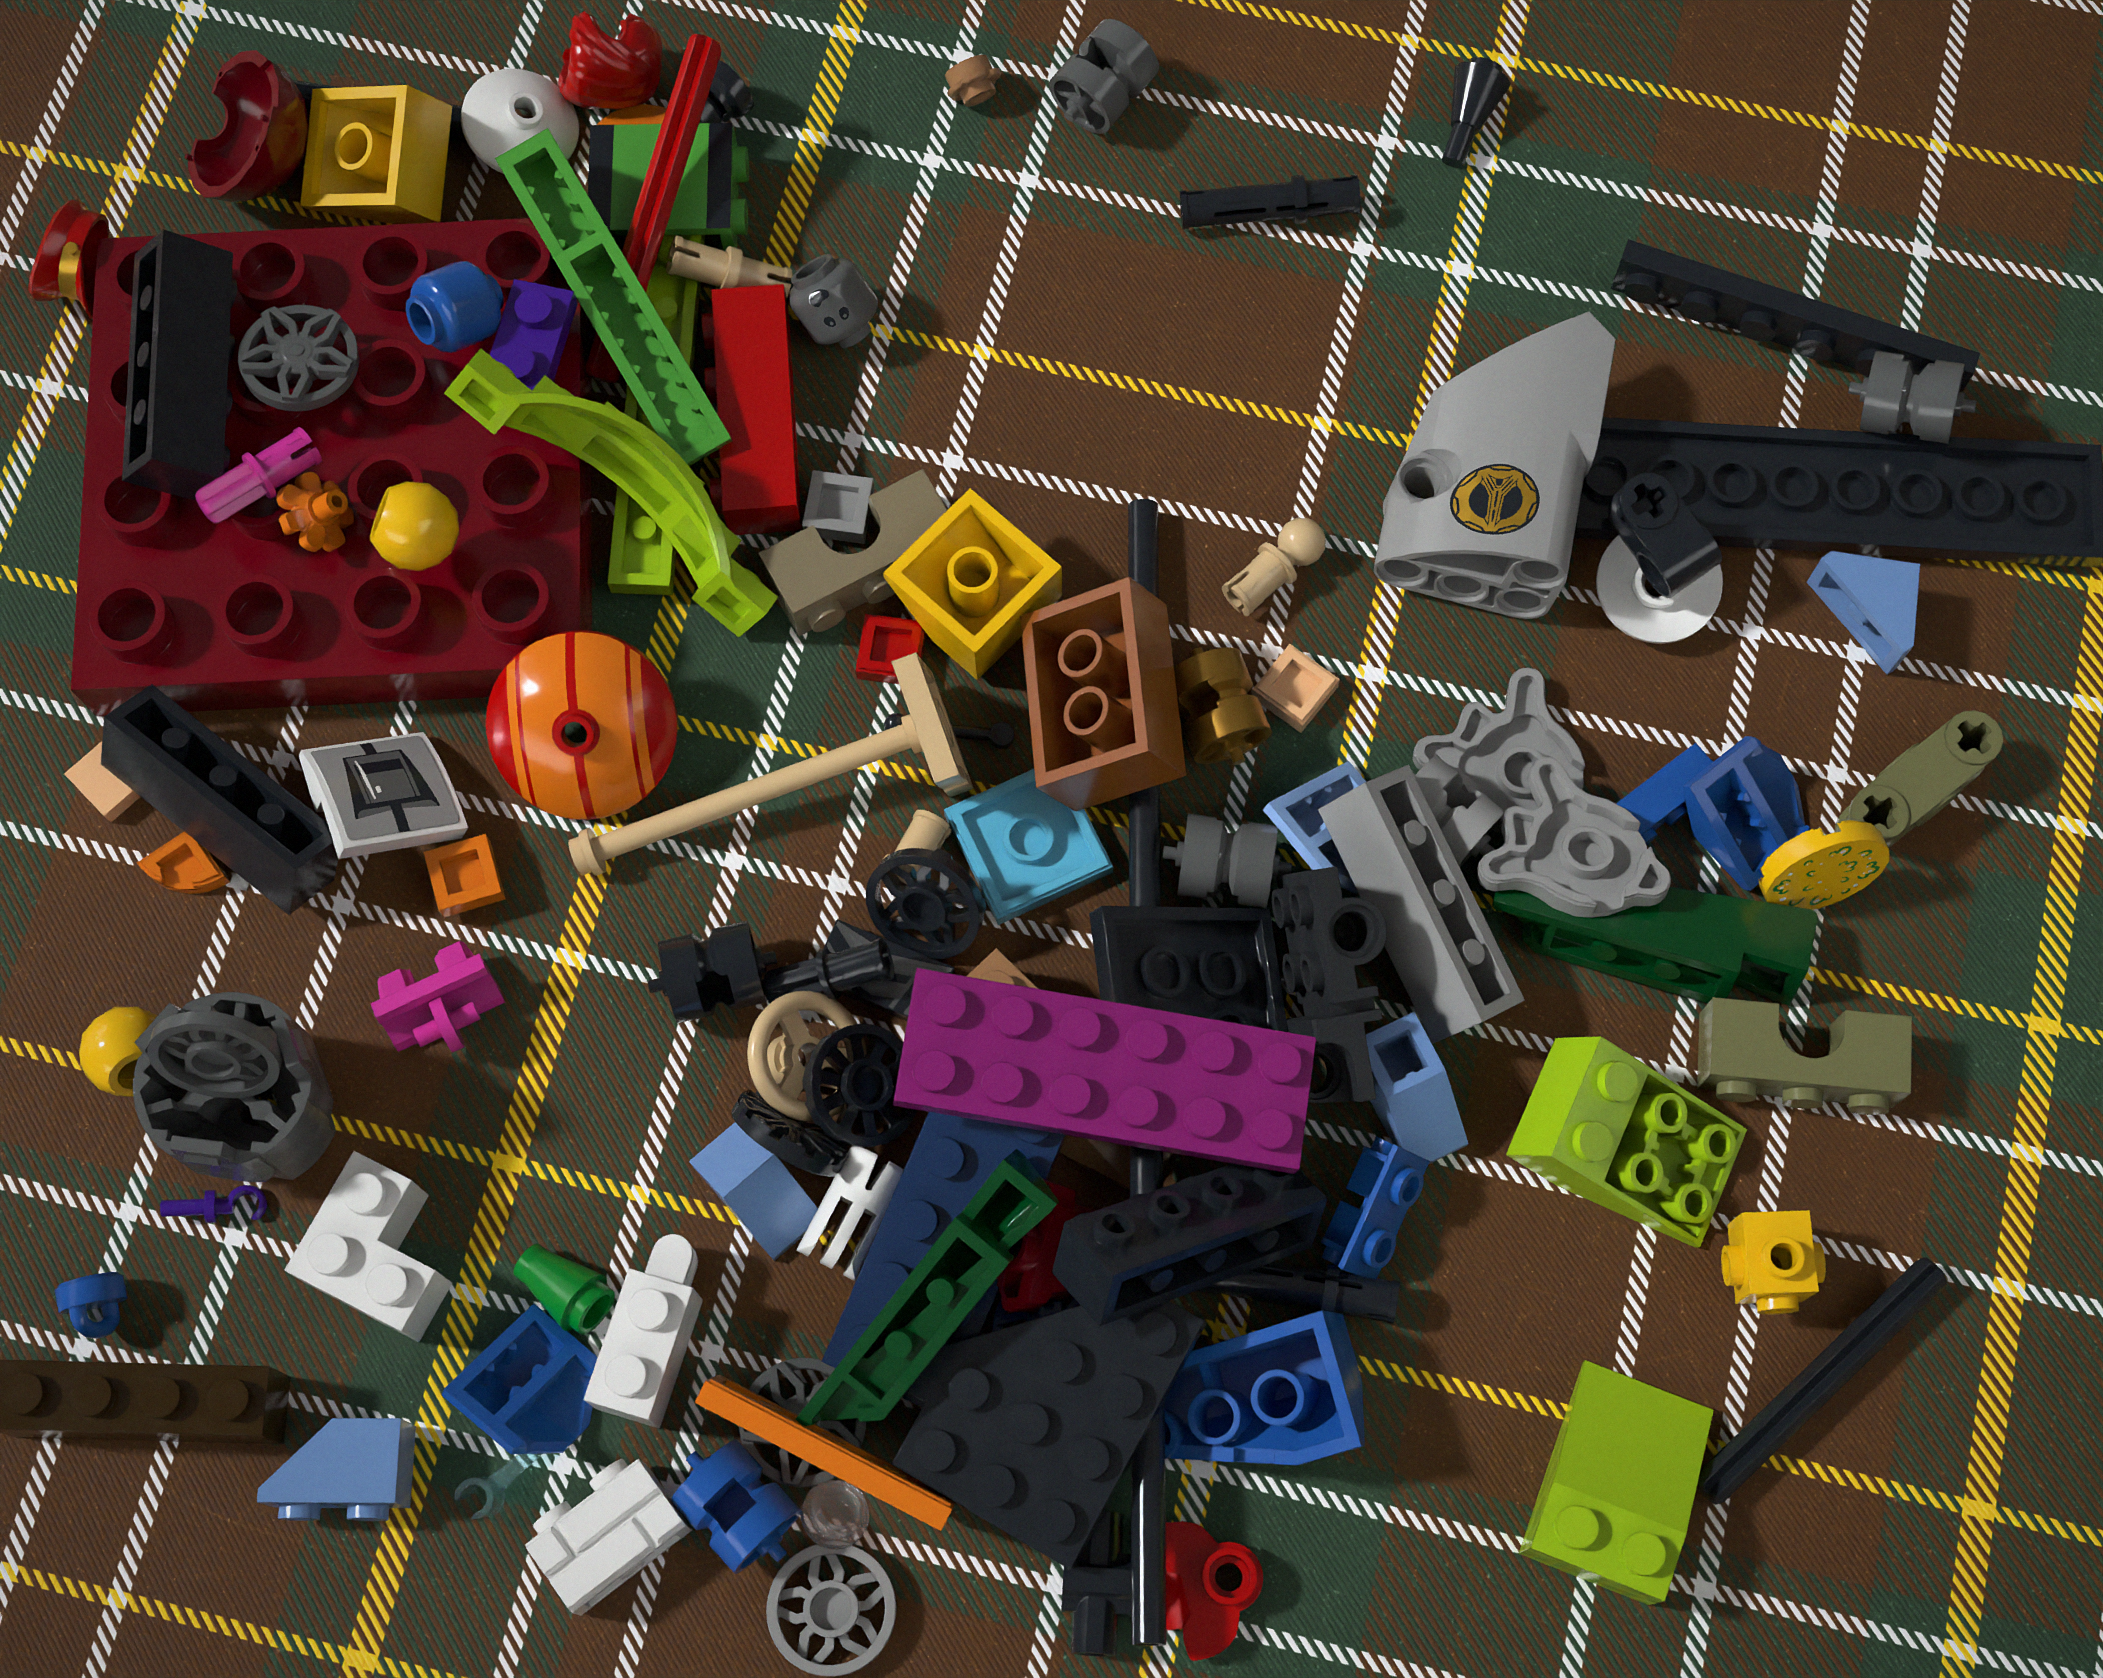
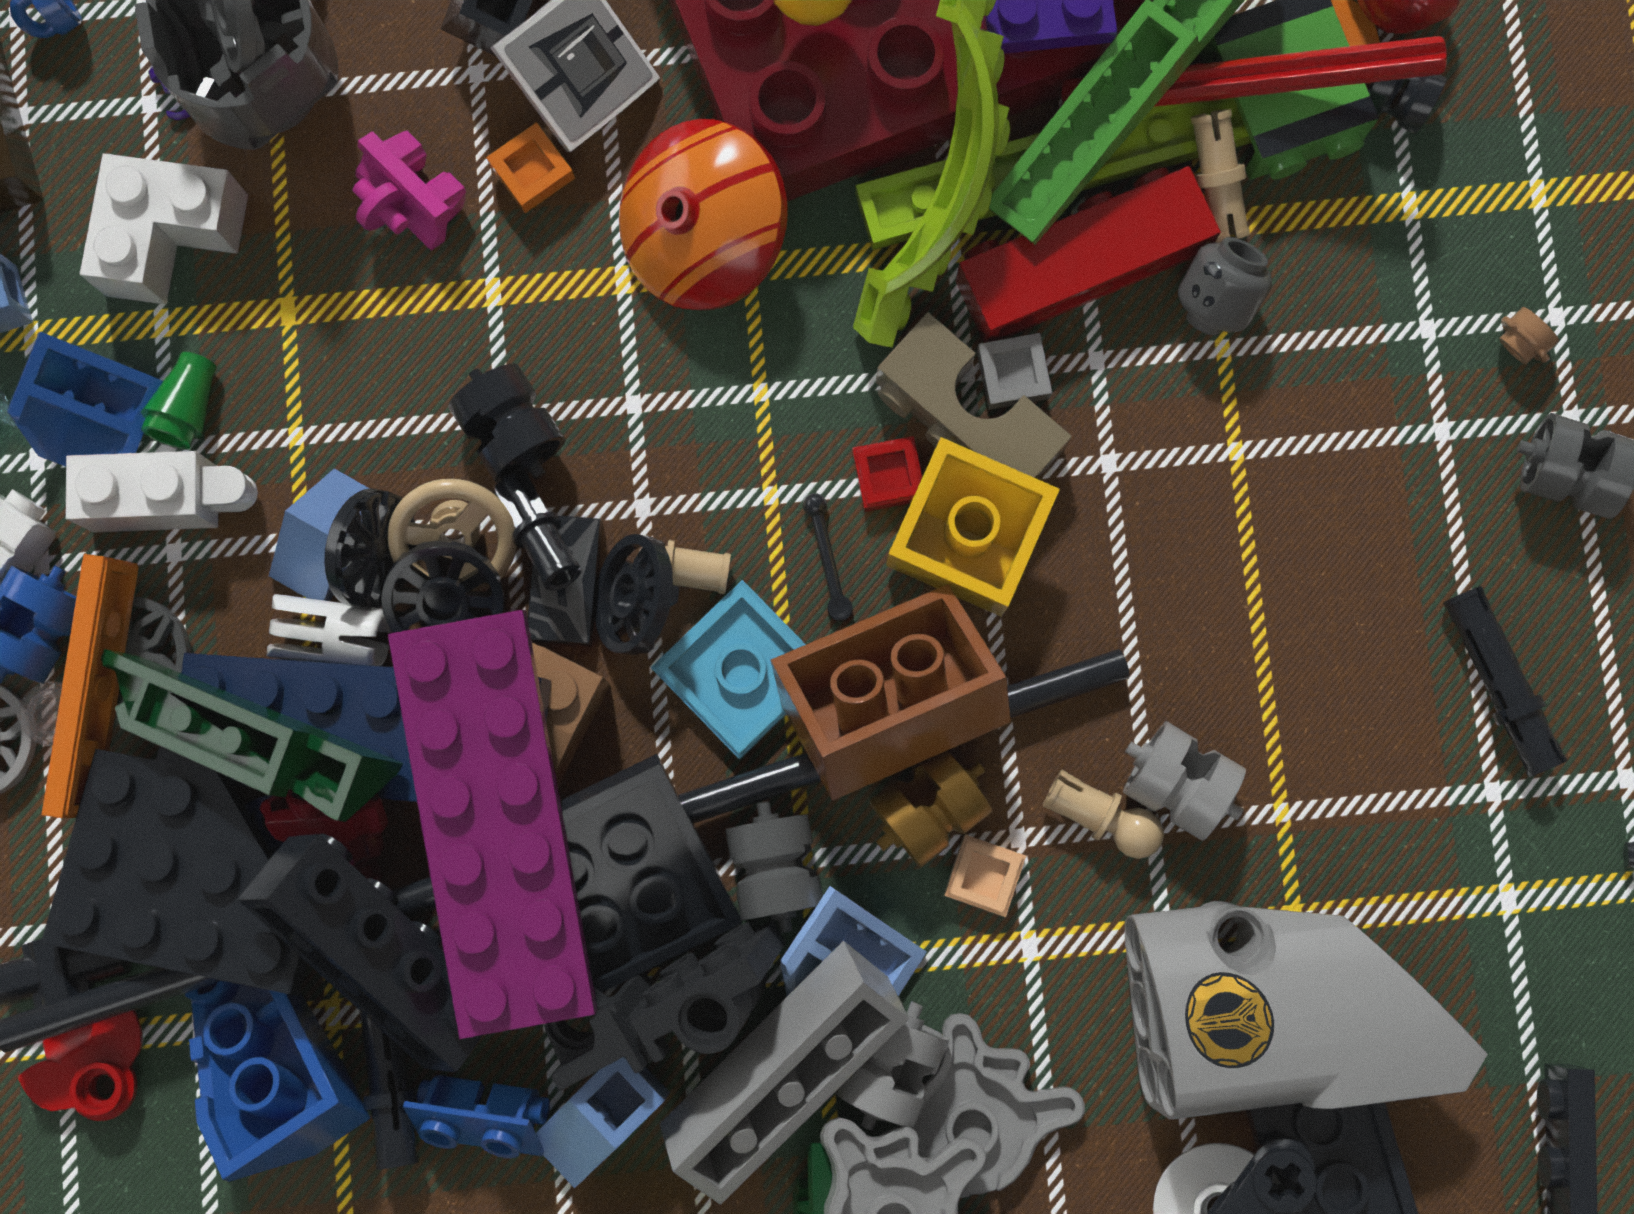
camera: 70 degrees right, 10 degrees up
tan tile [568,653,974,876] -> none
none -> light grey wheel [1123,721,1246,841]

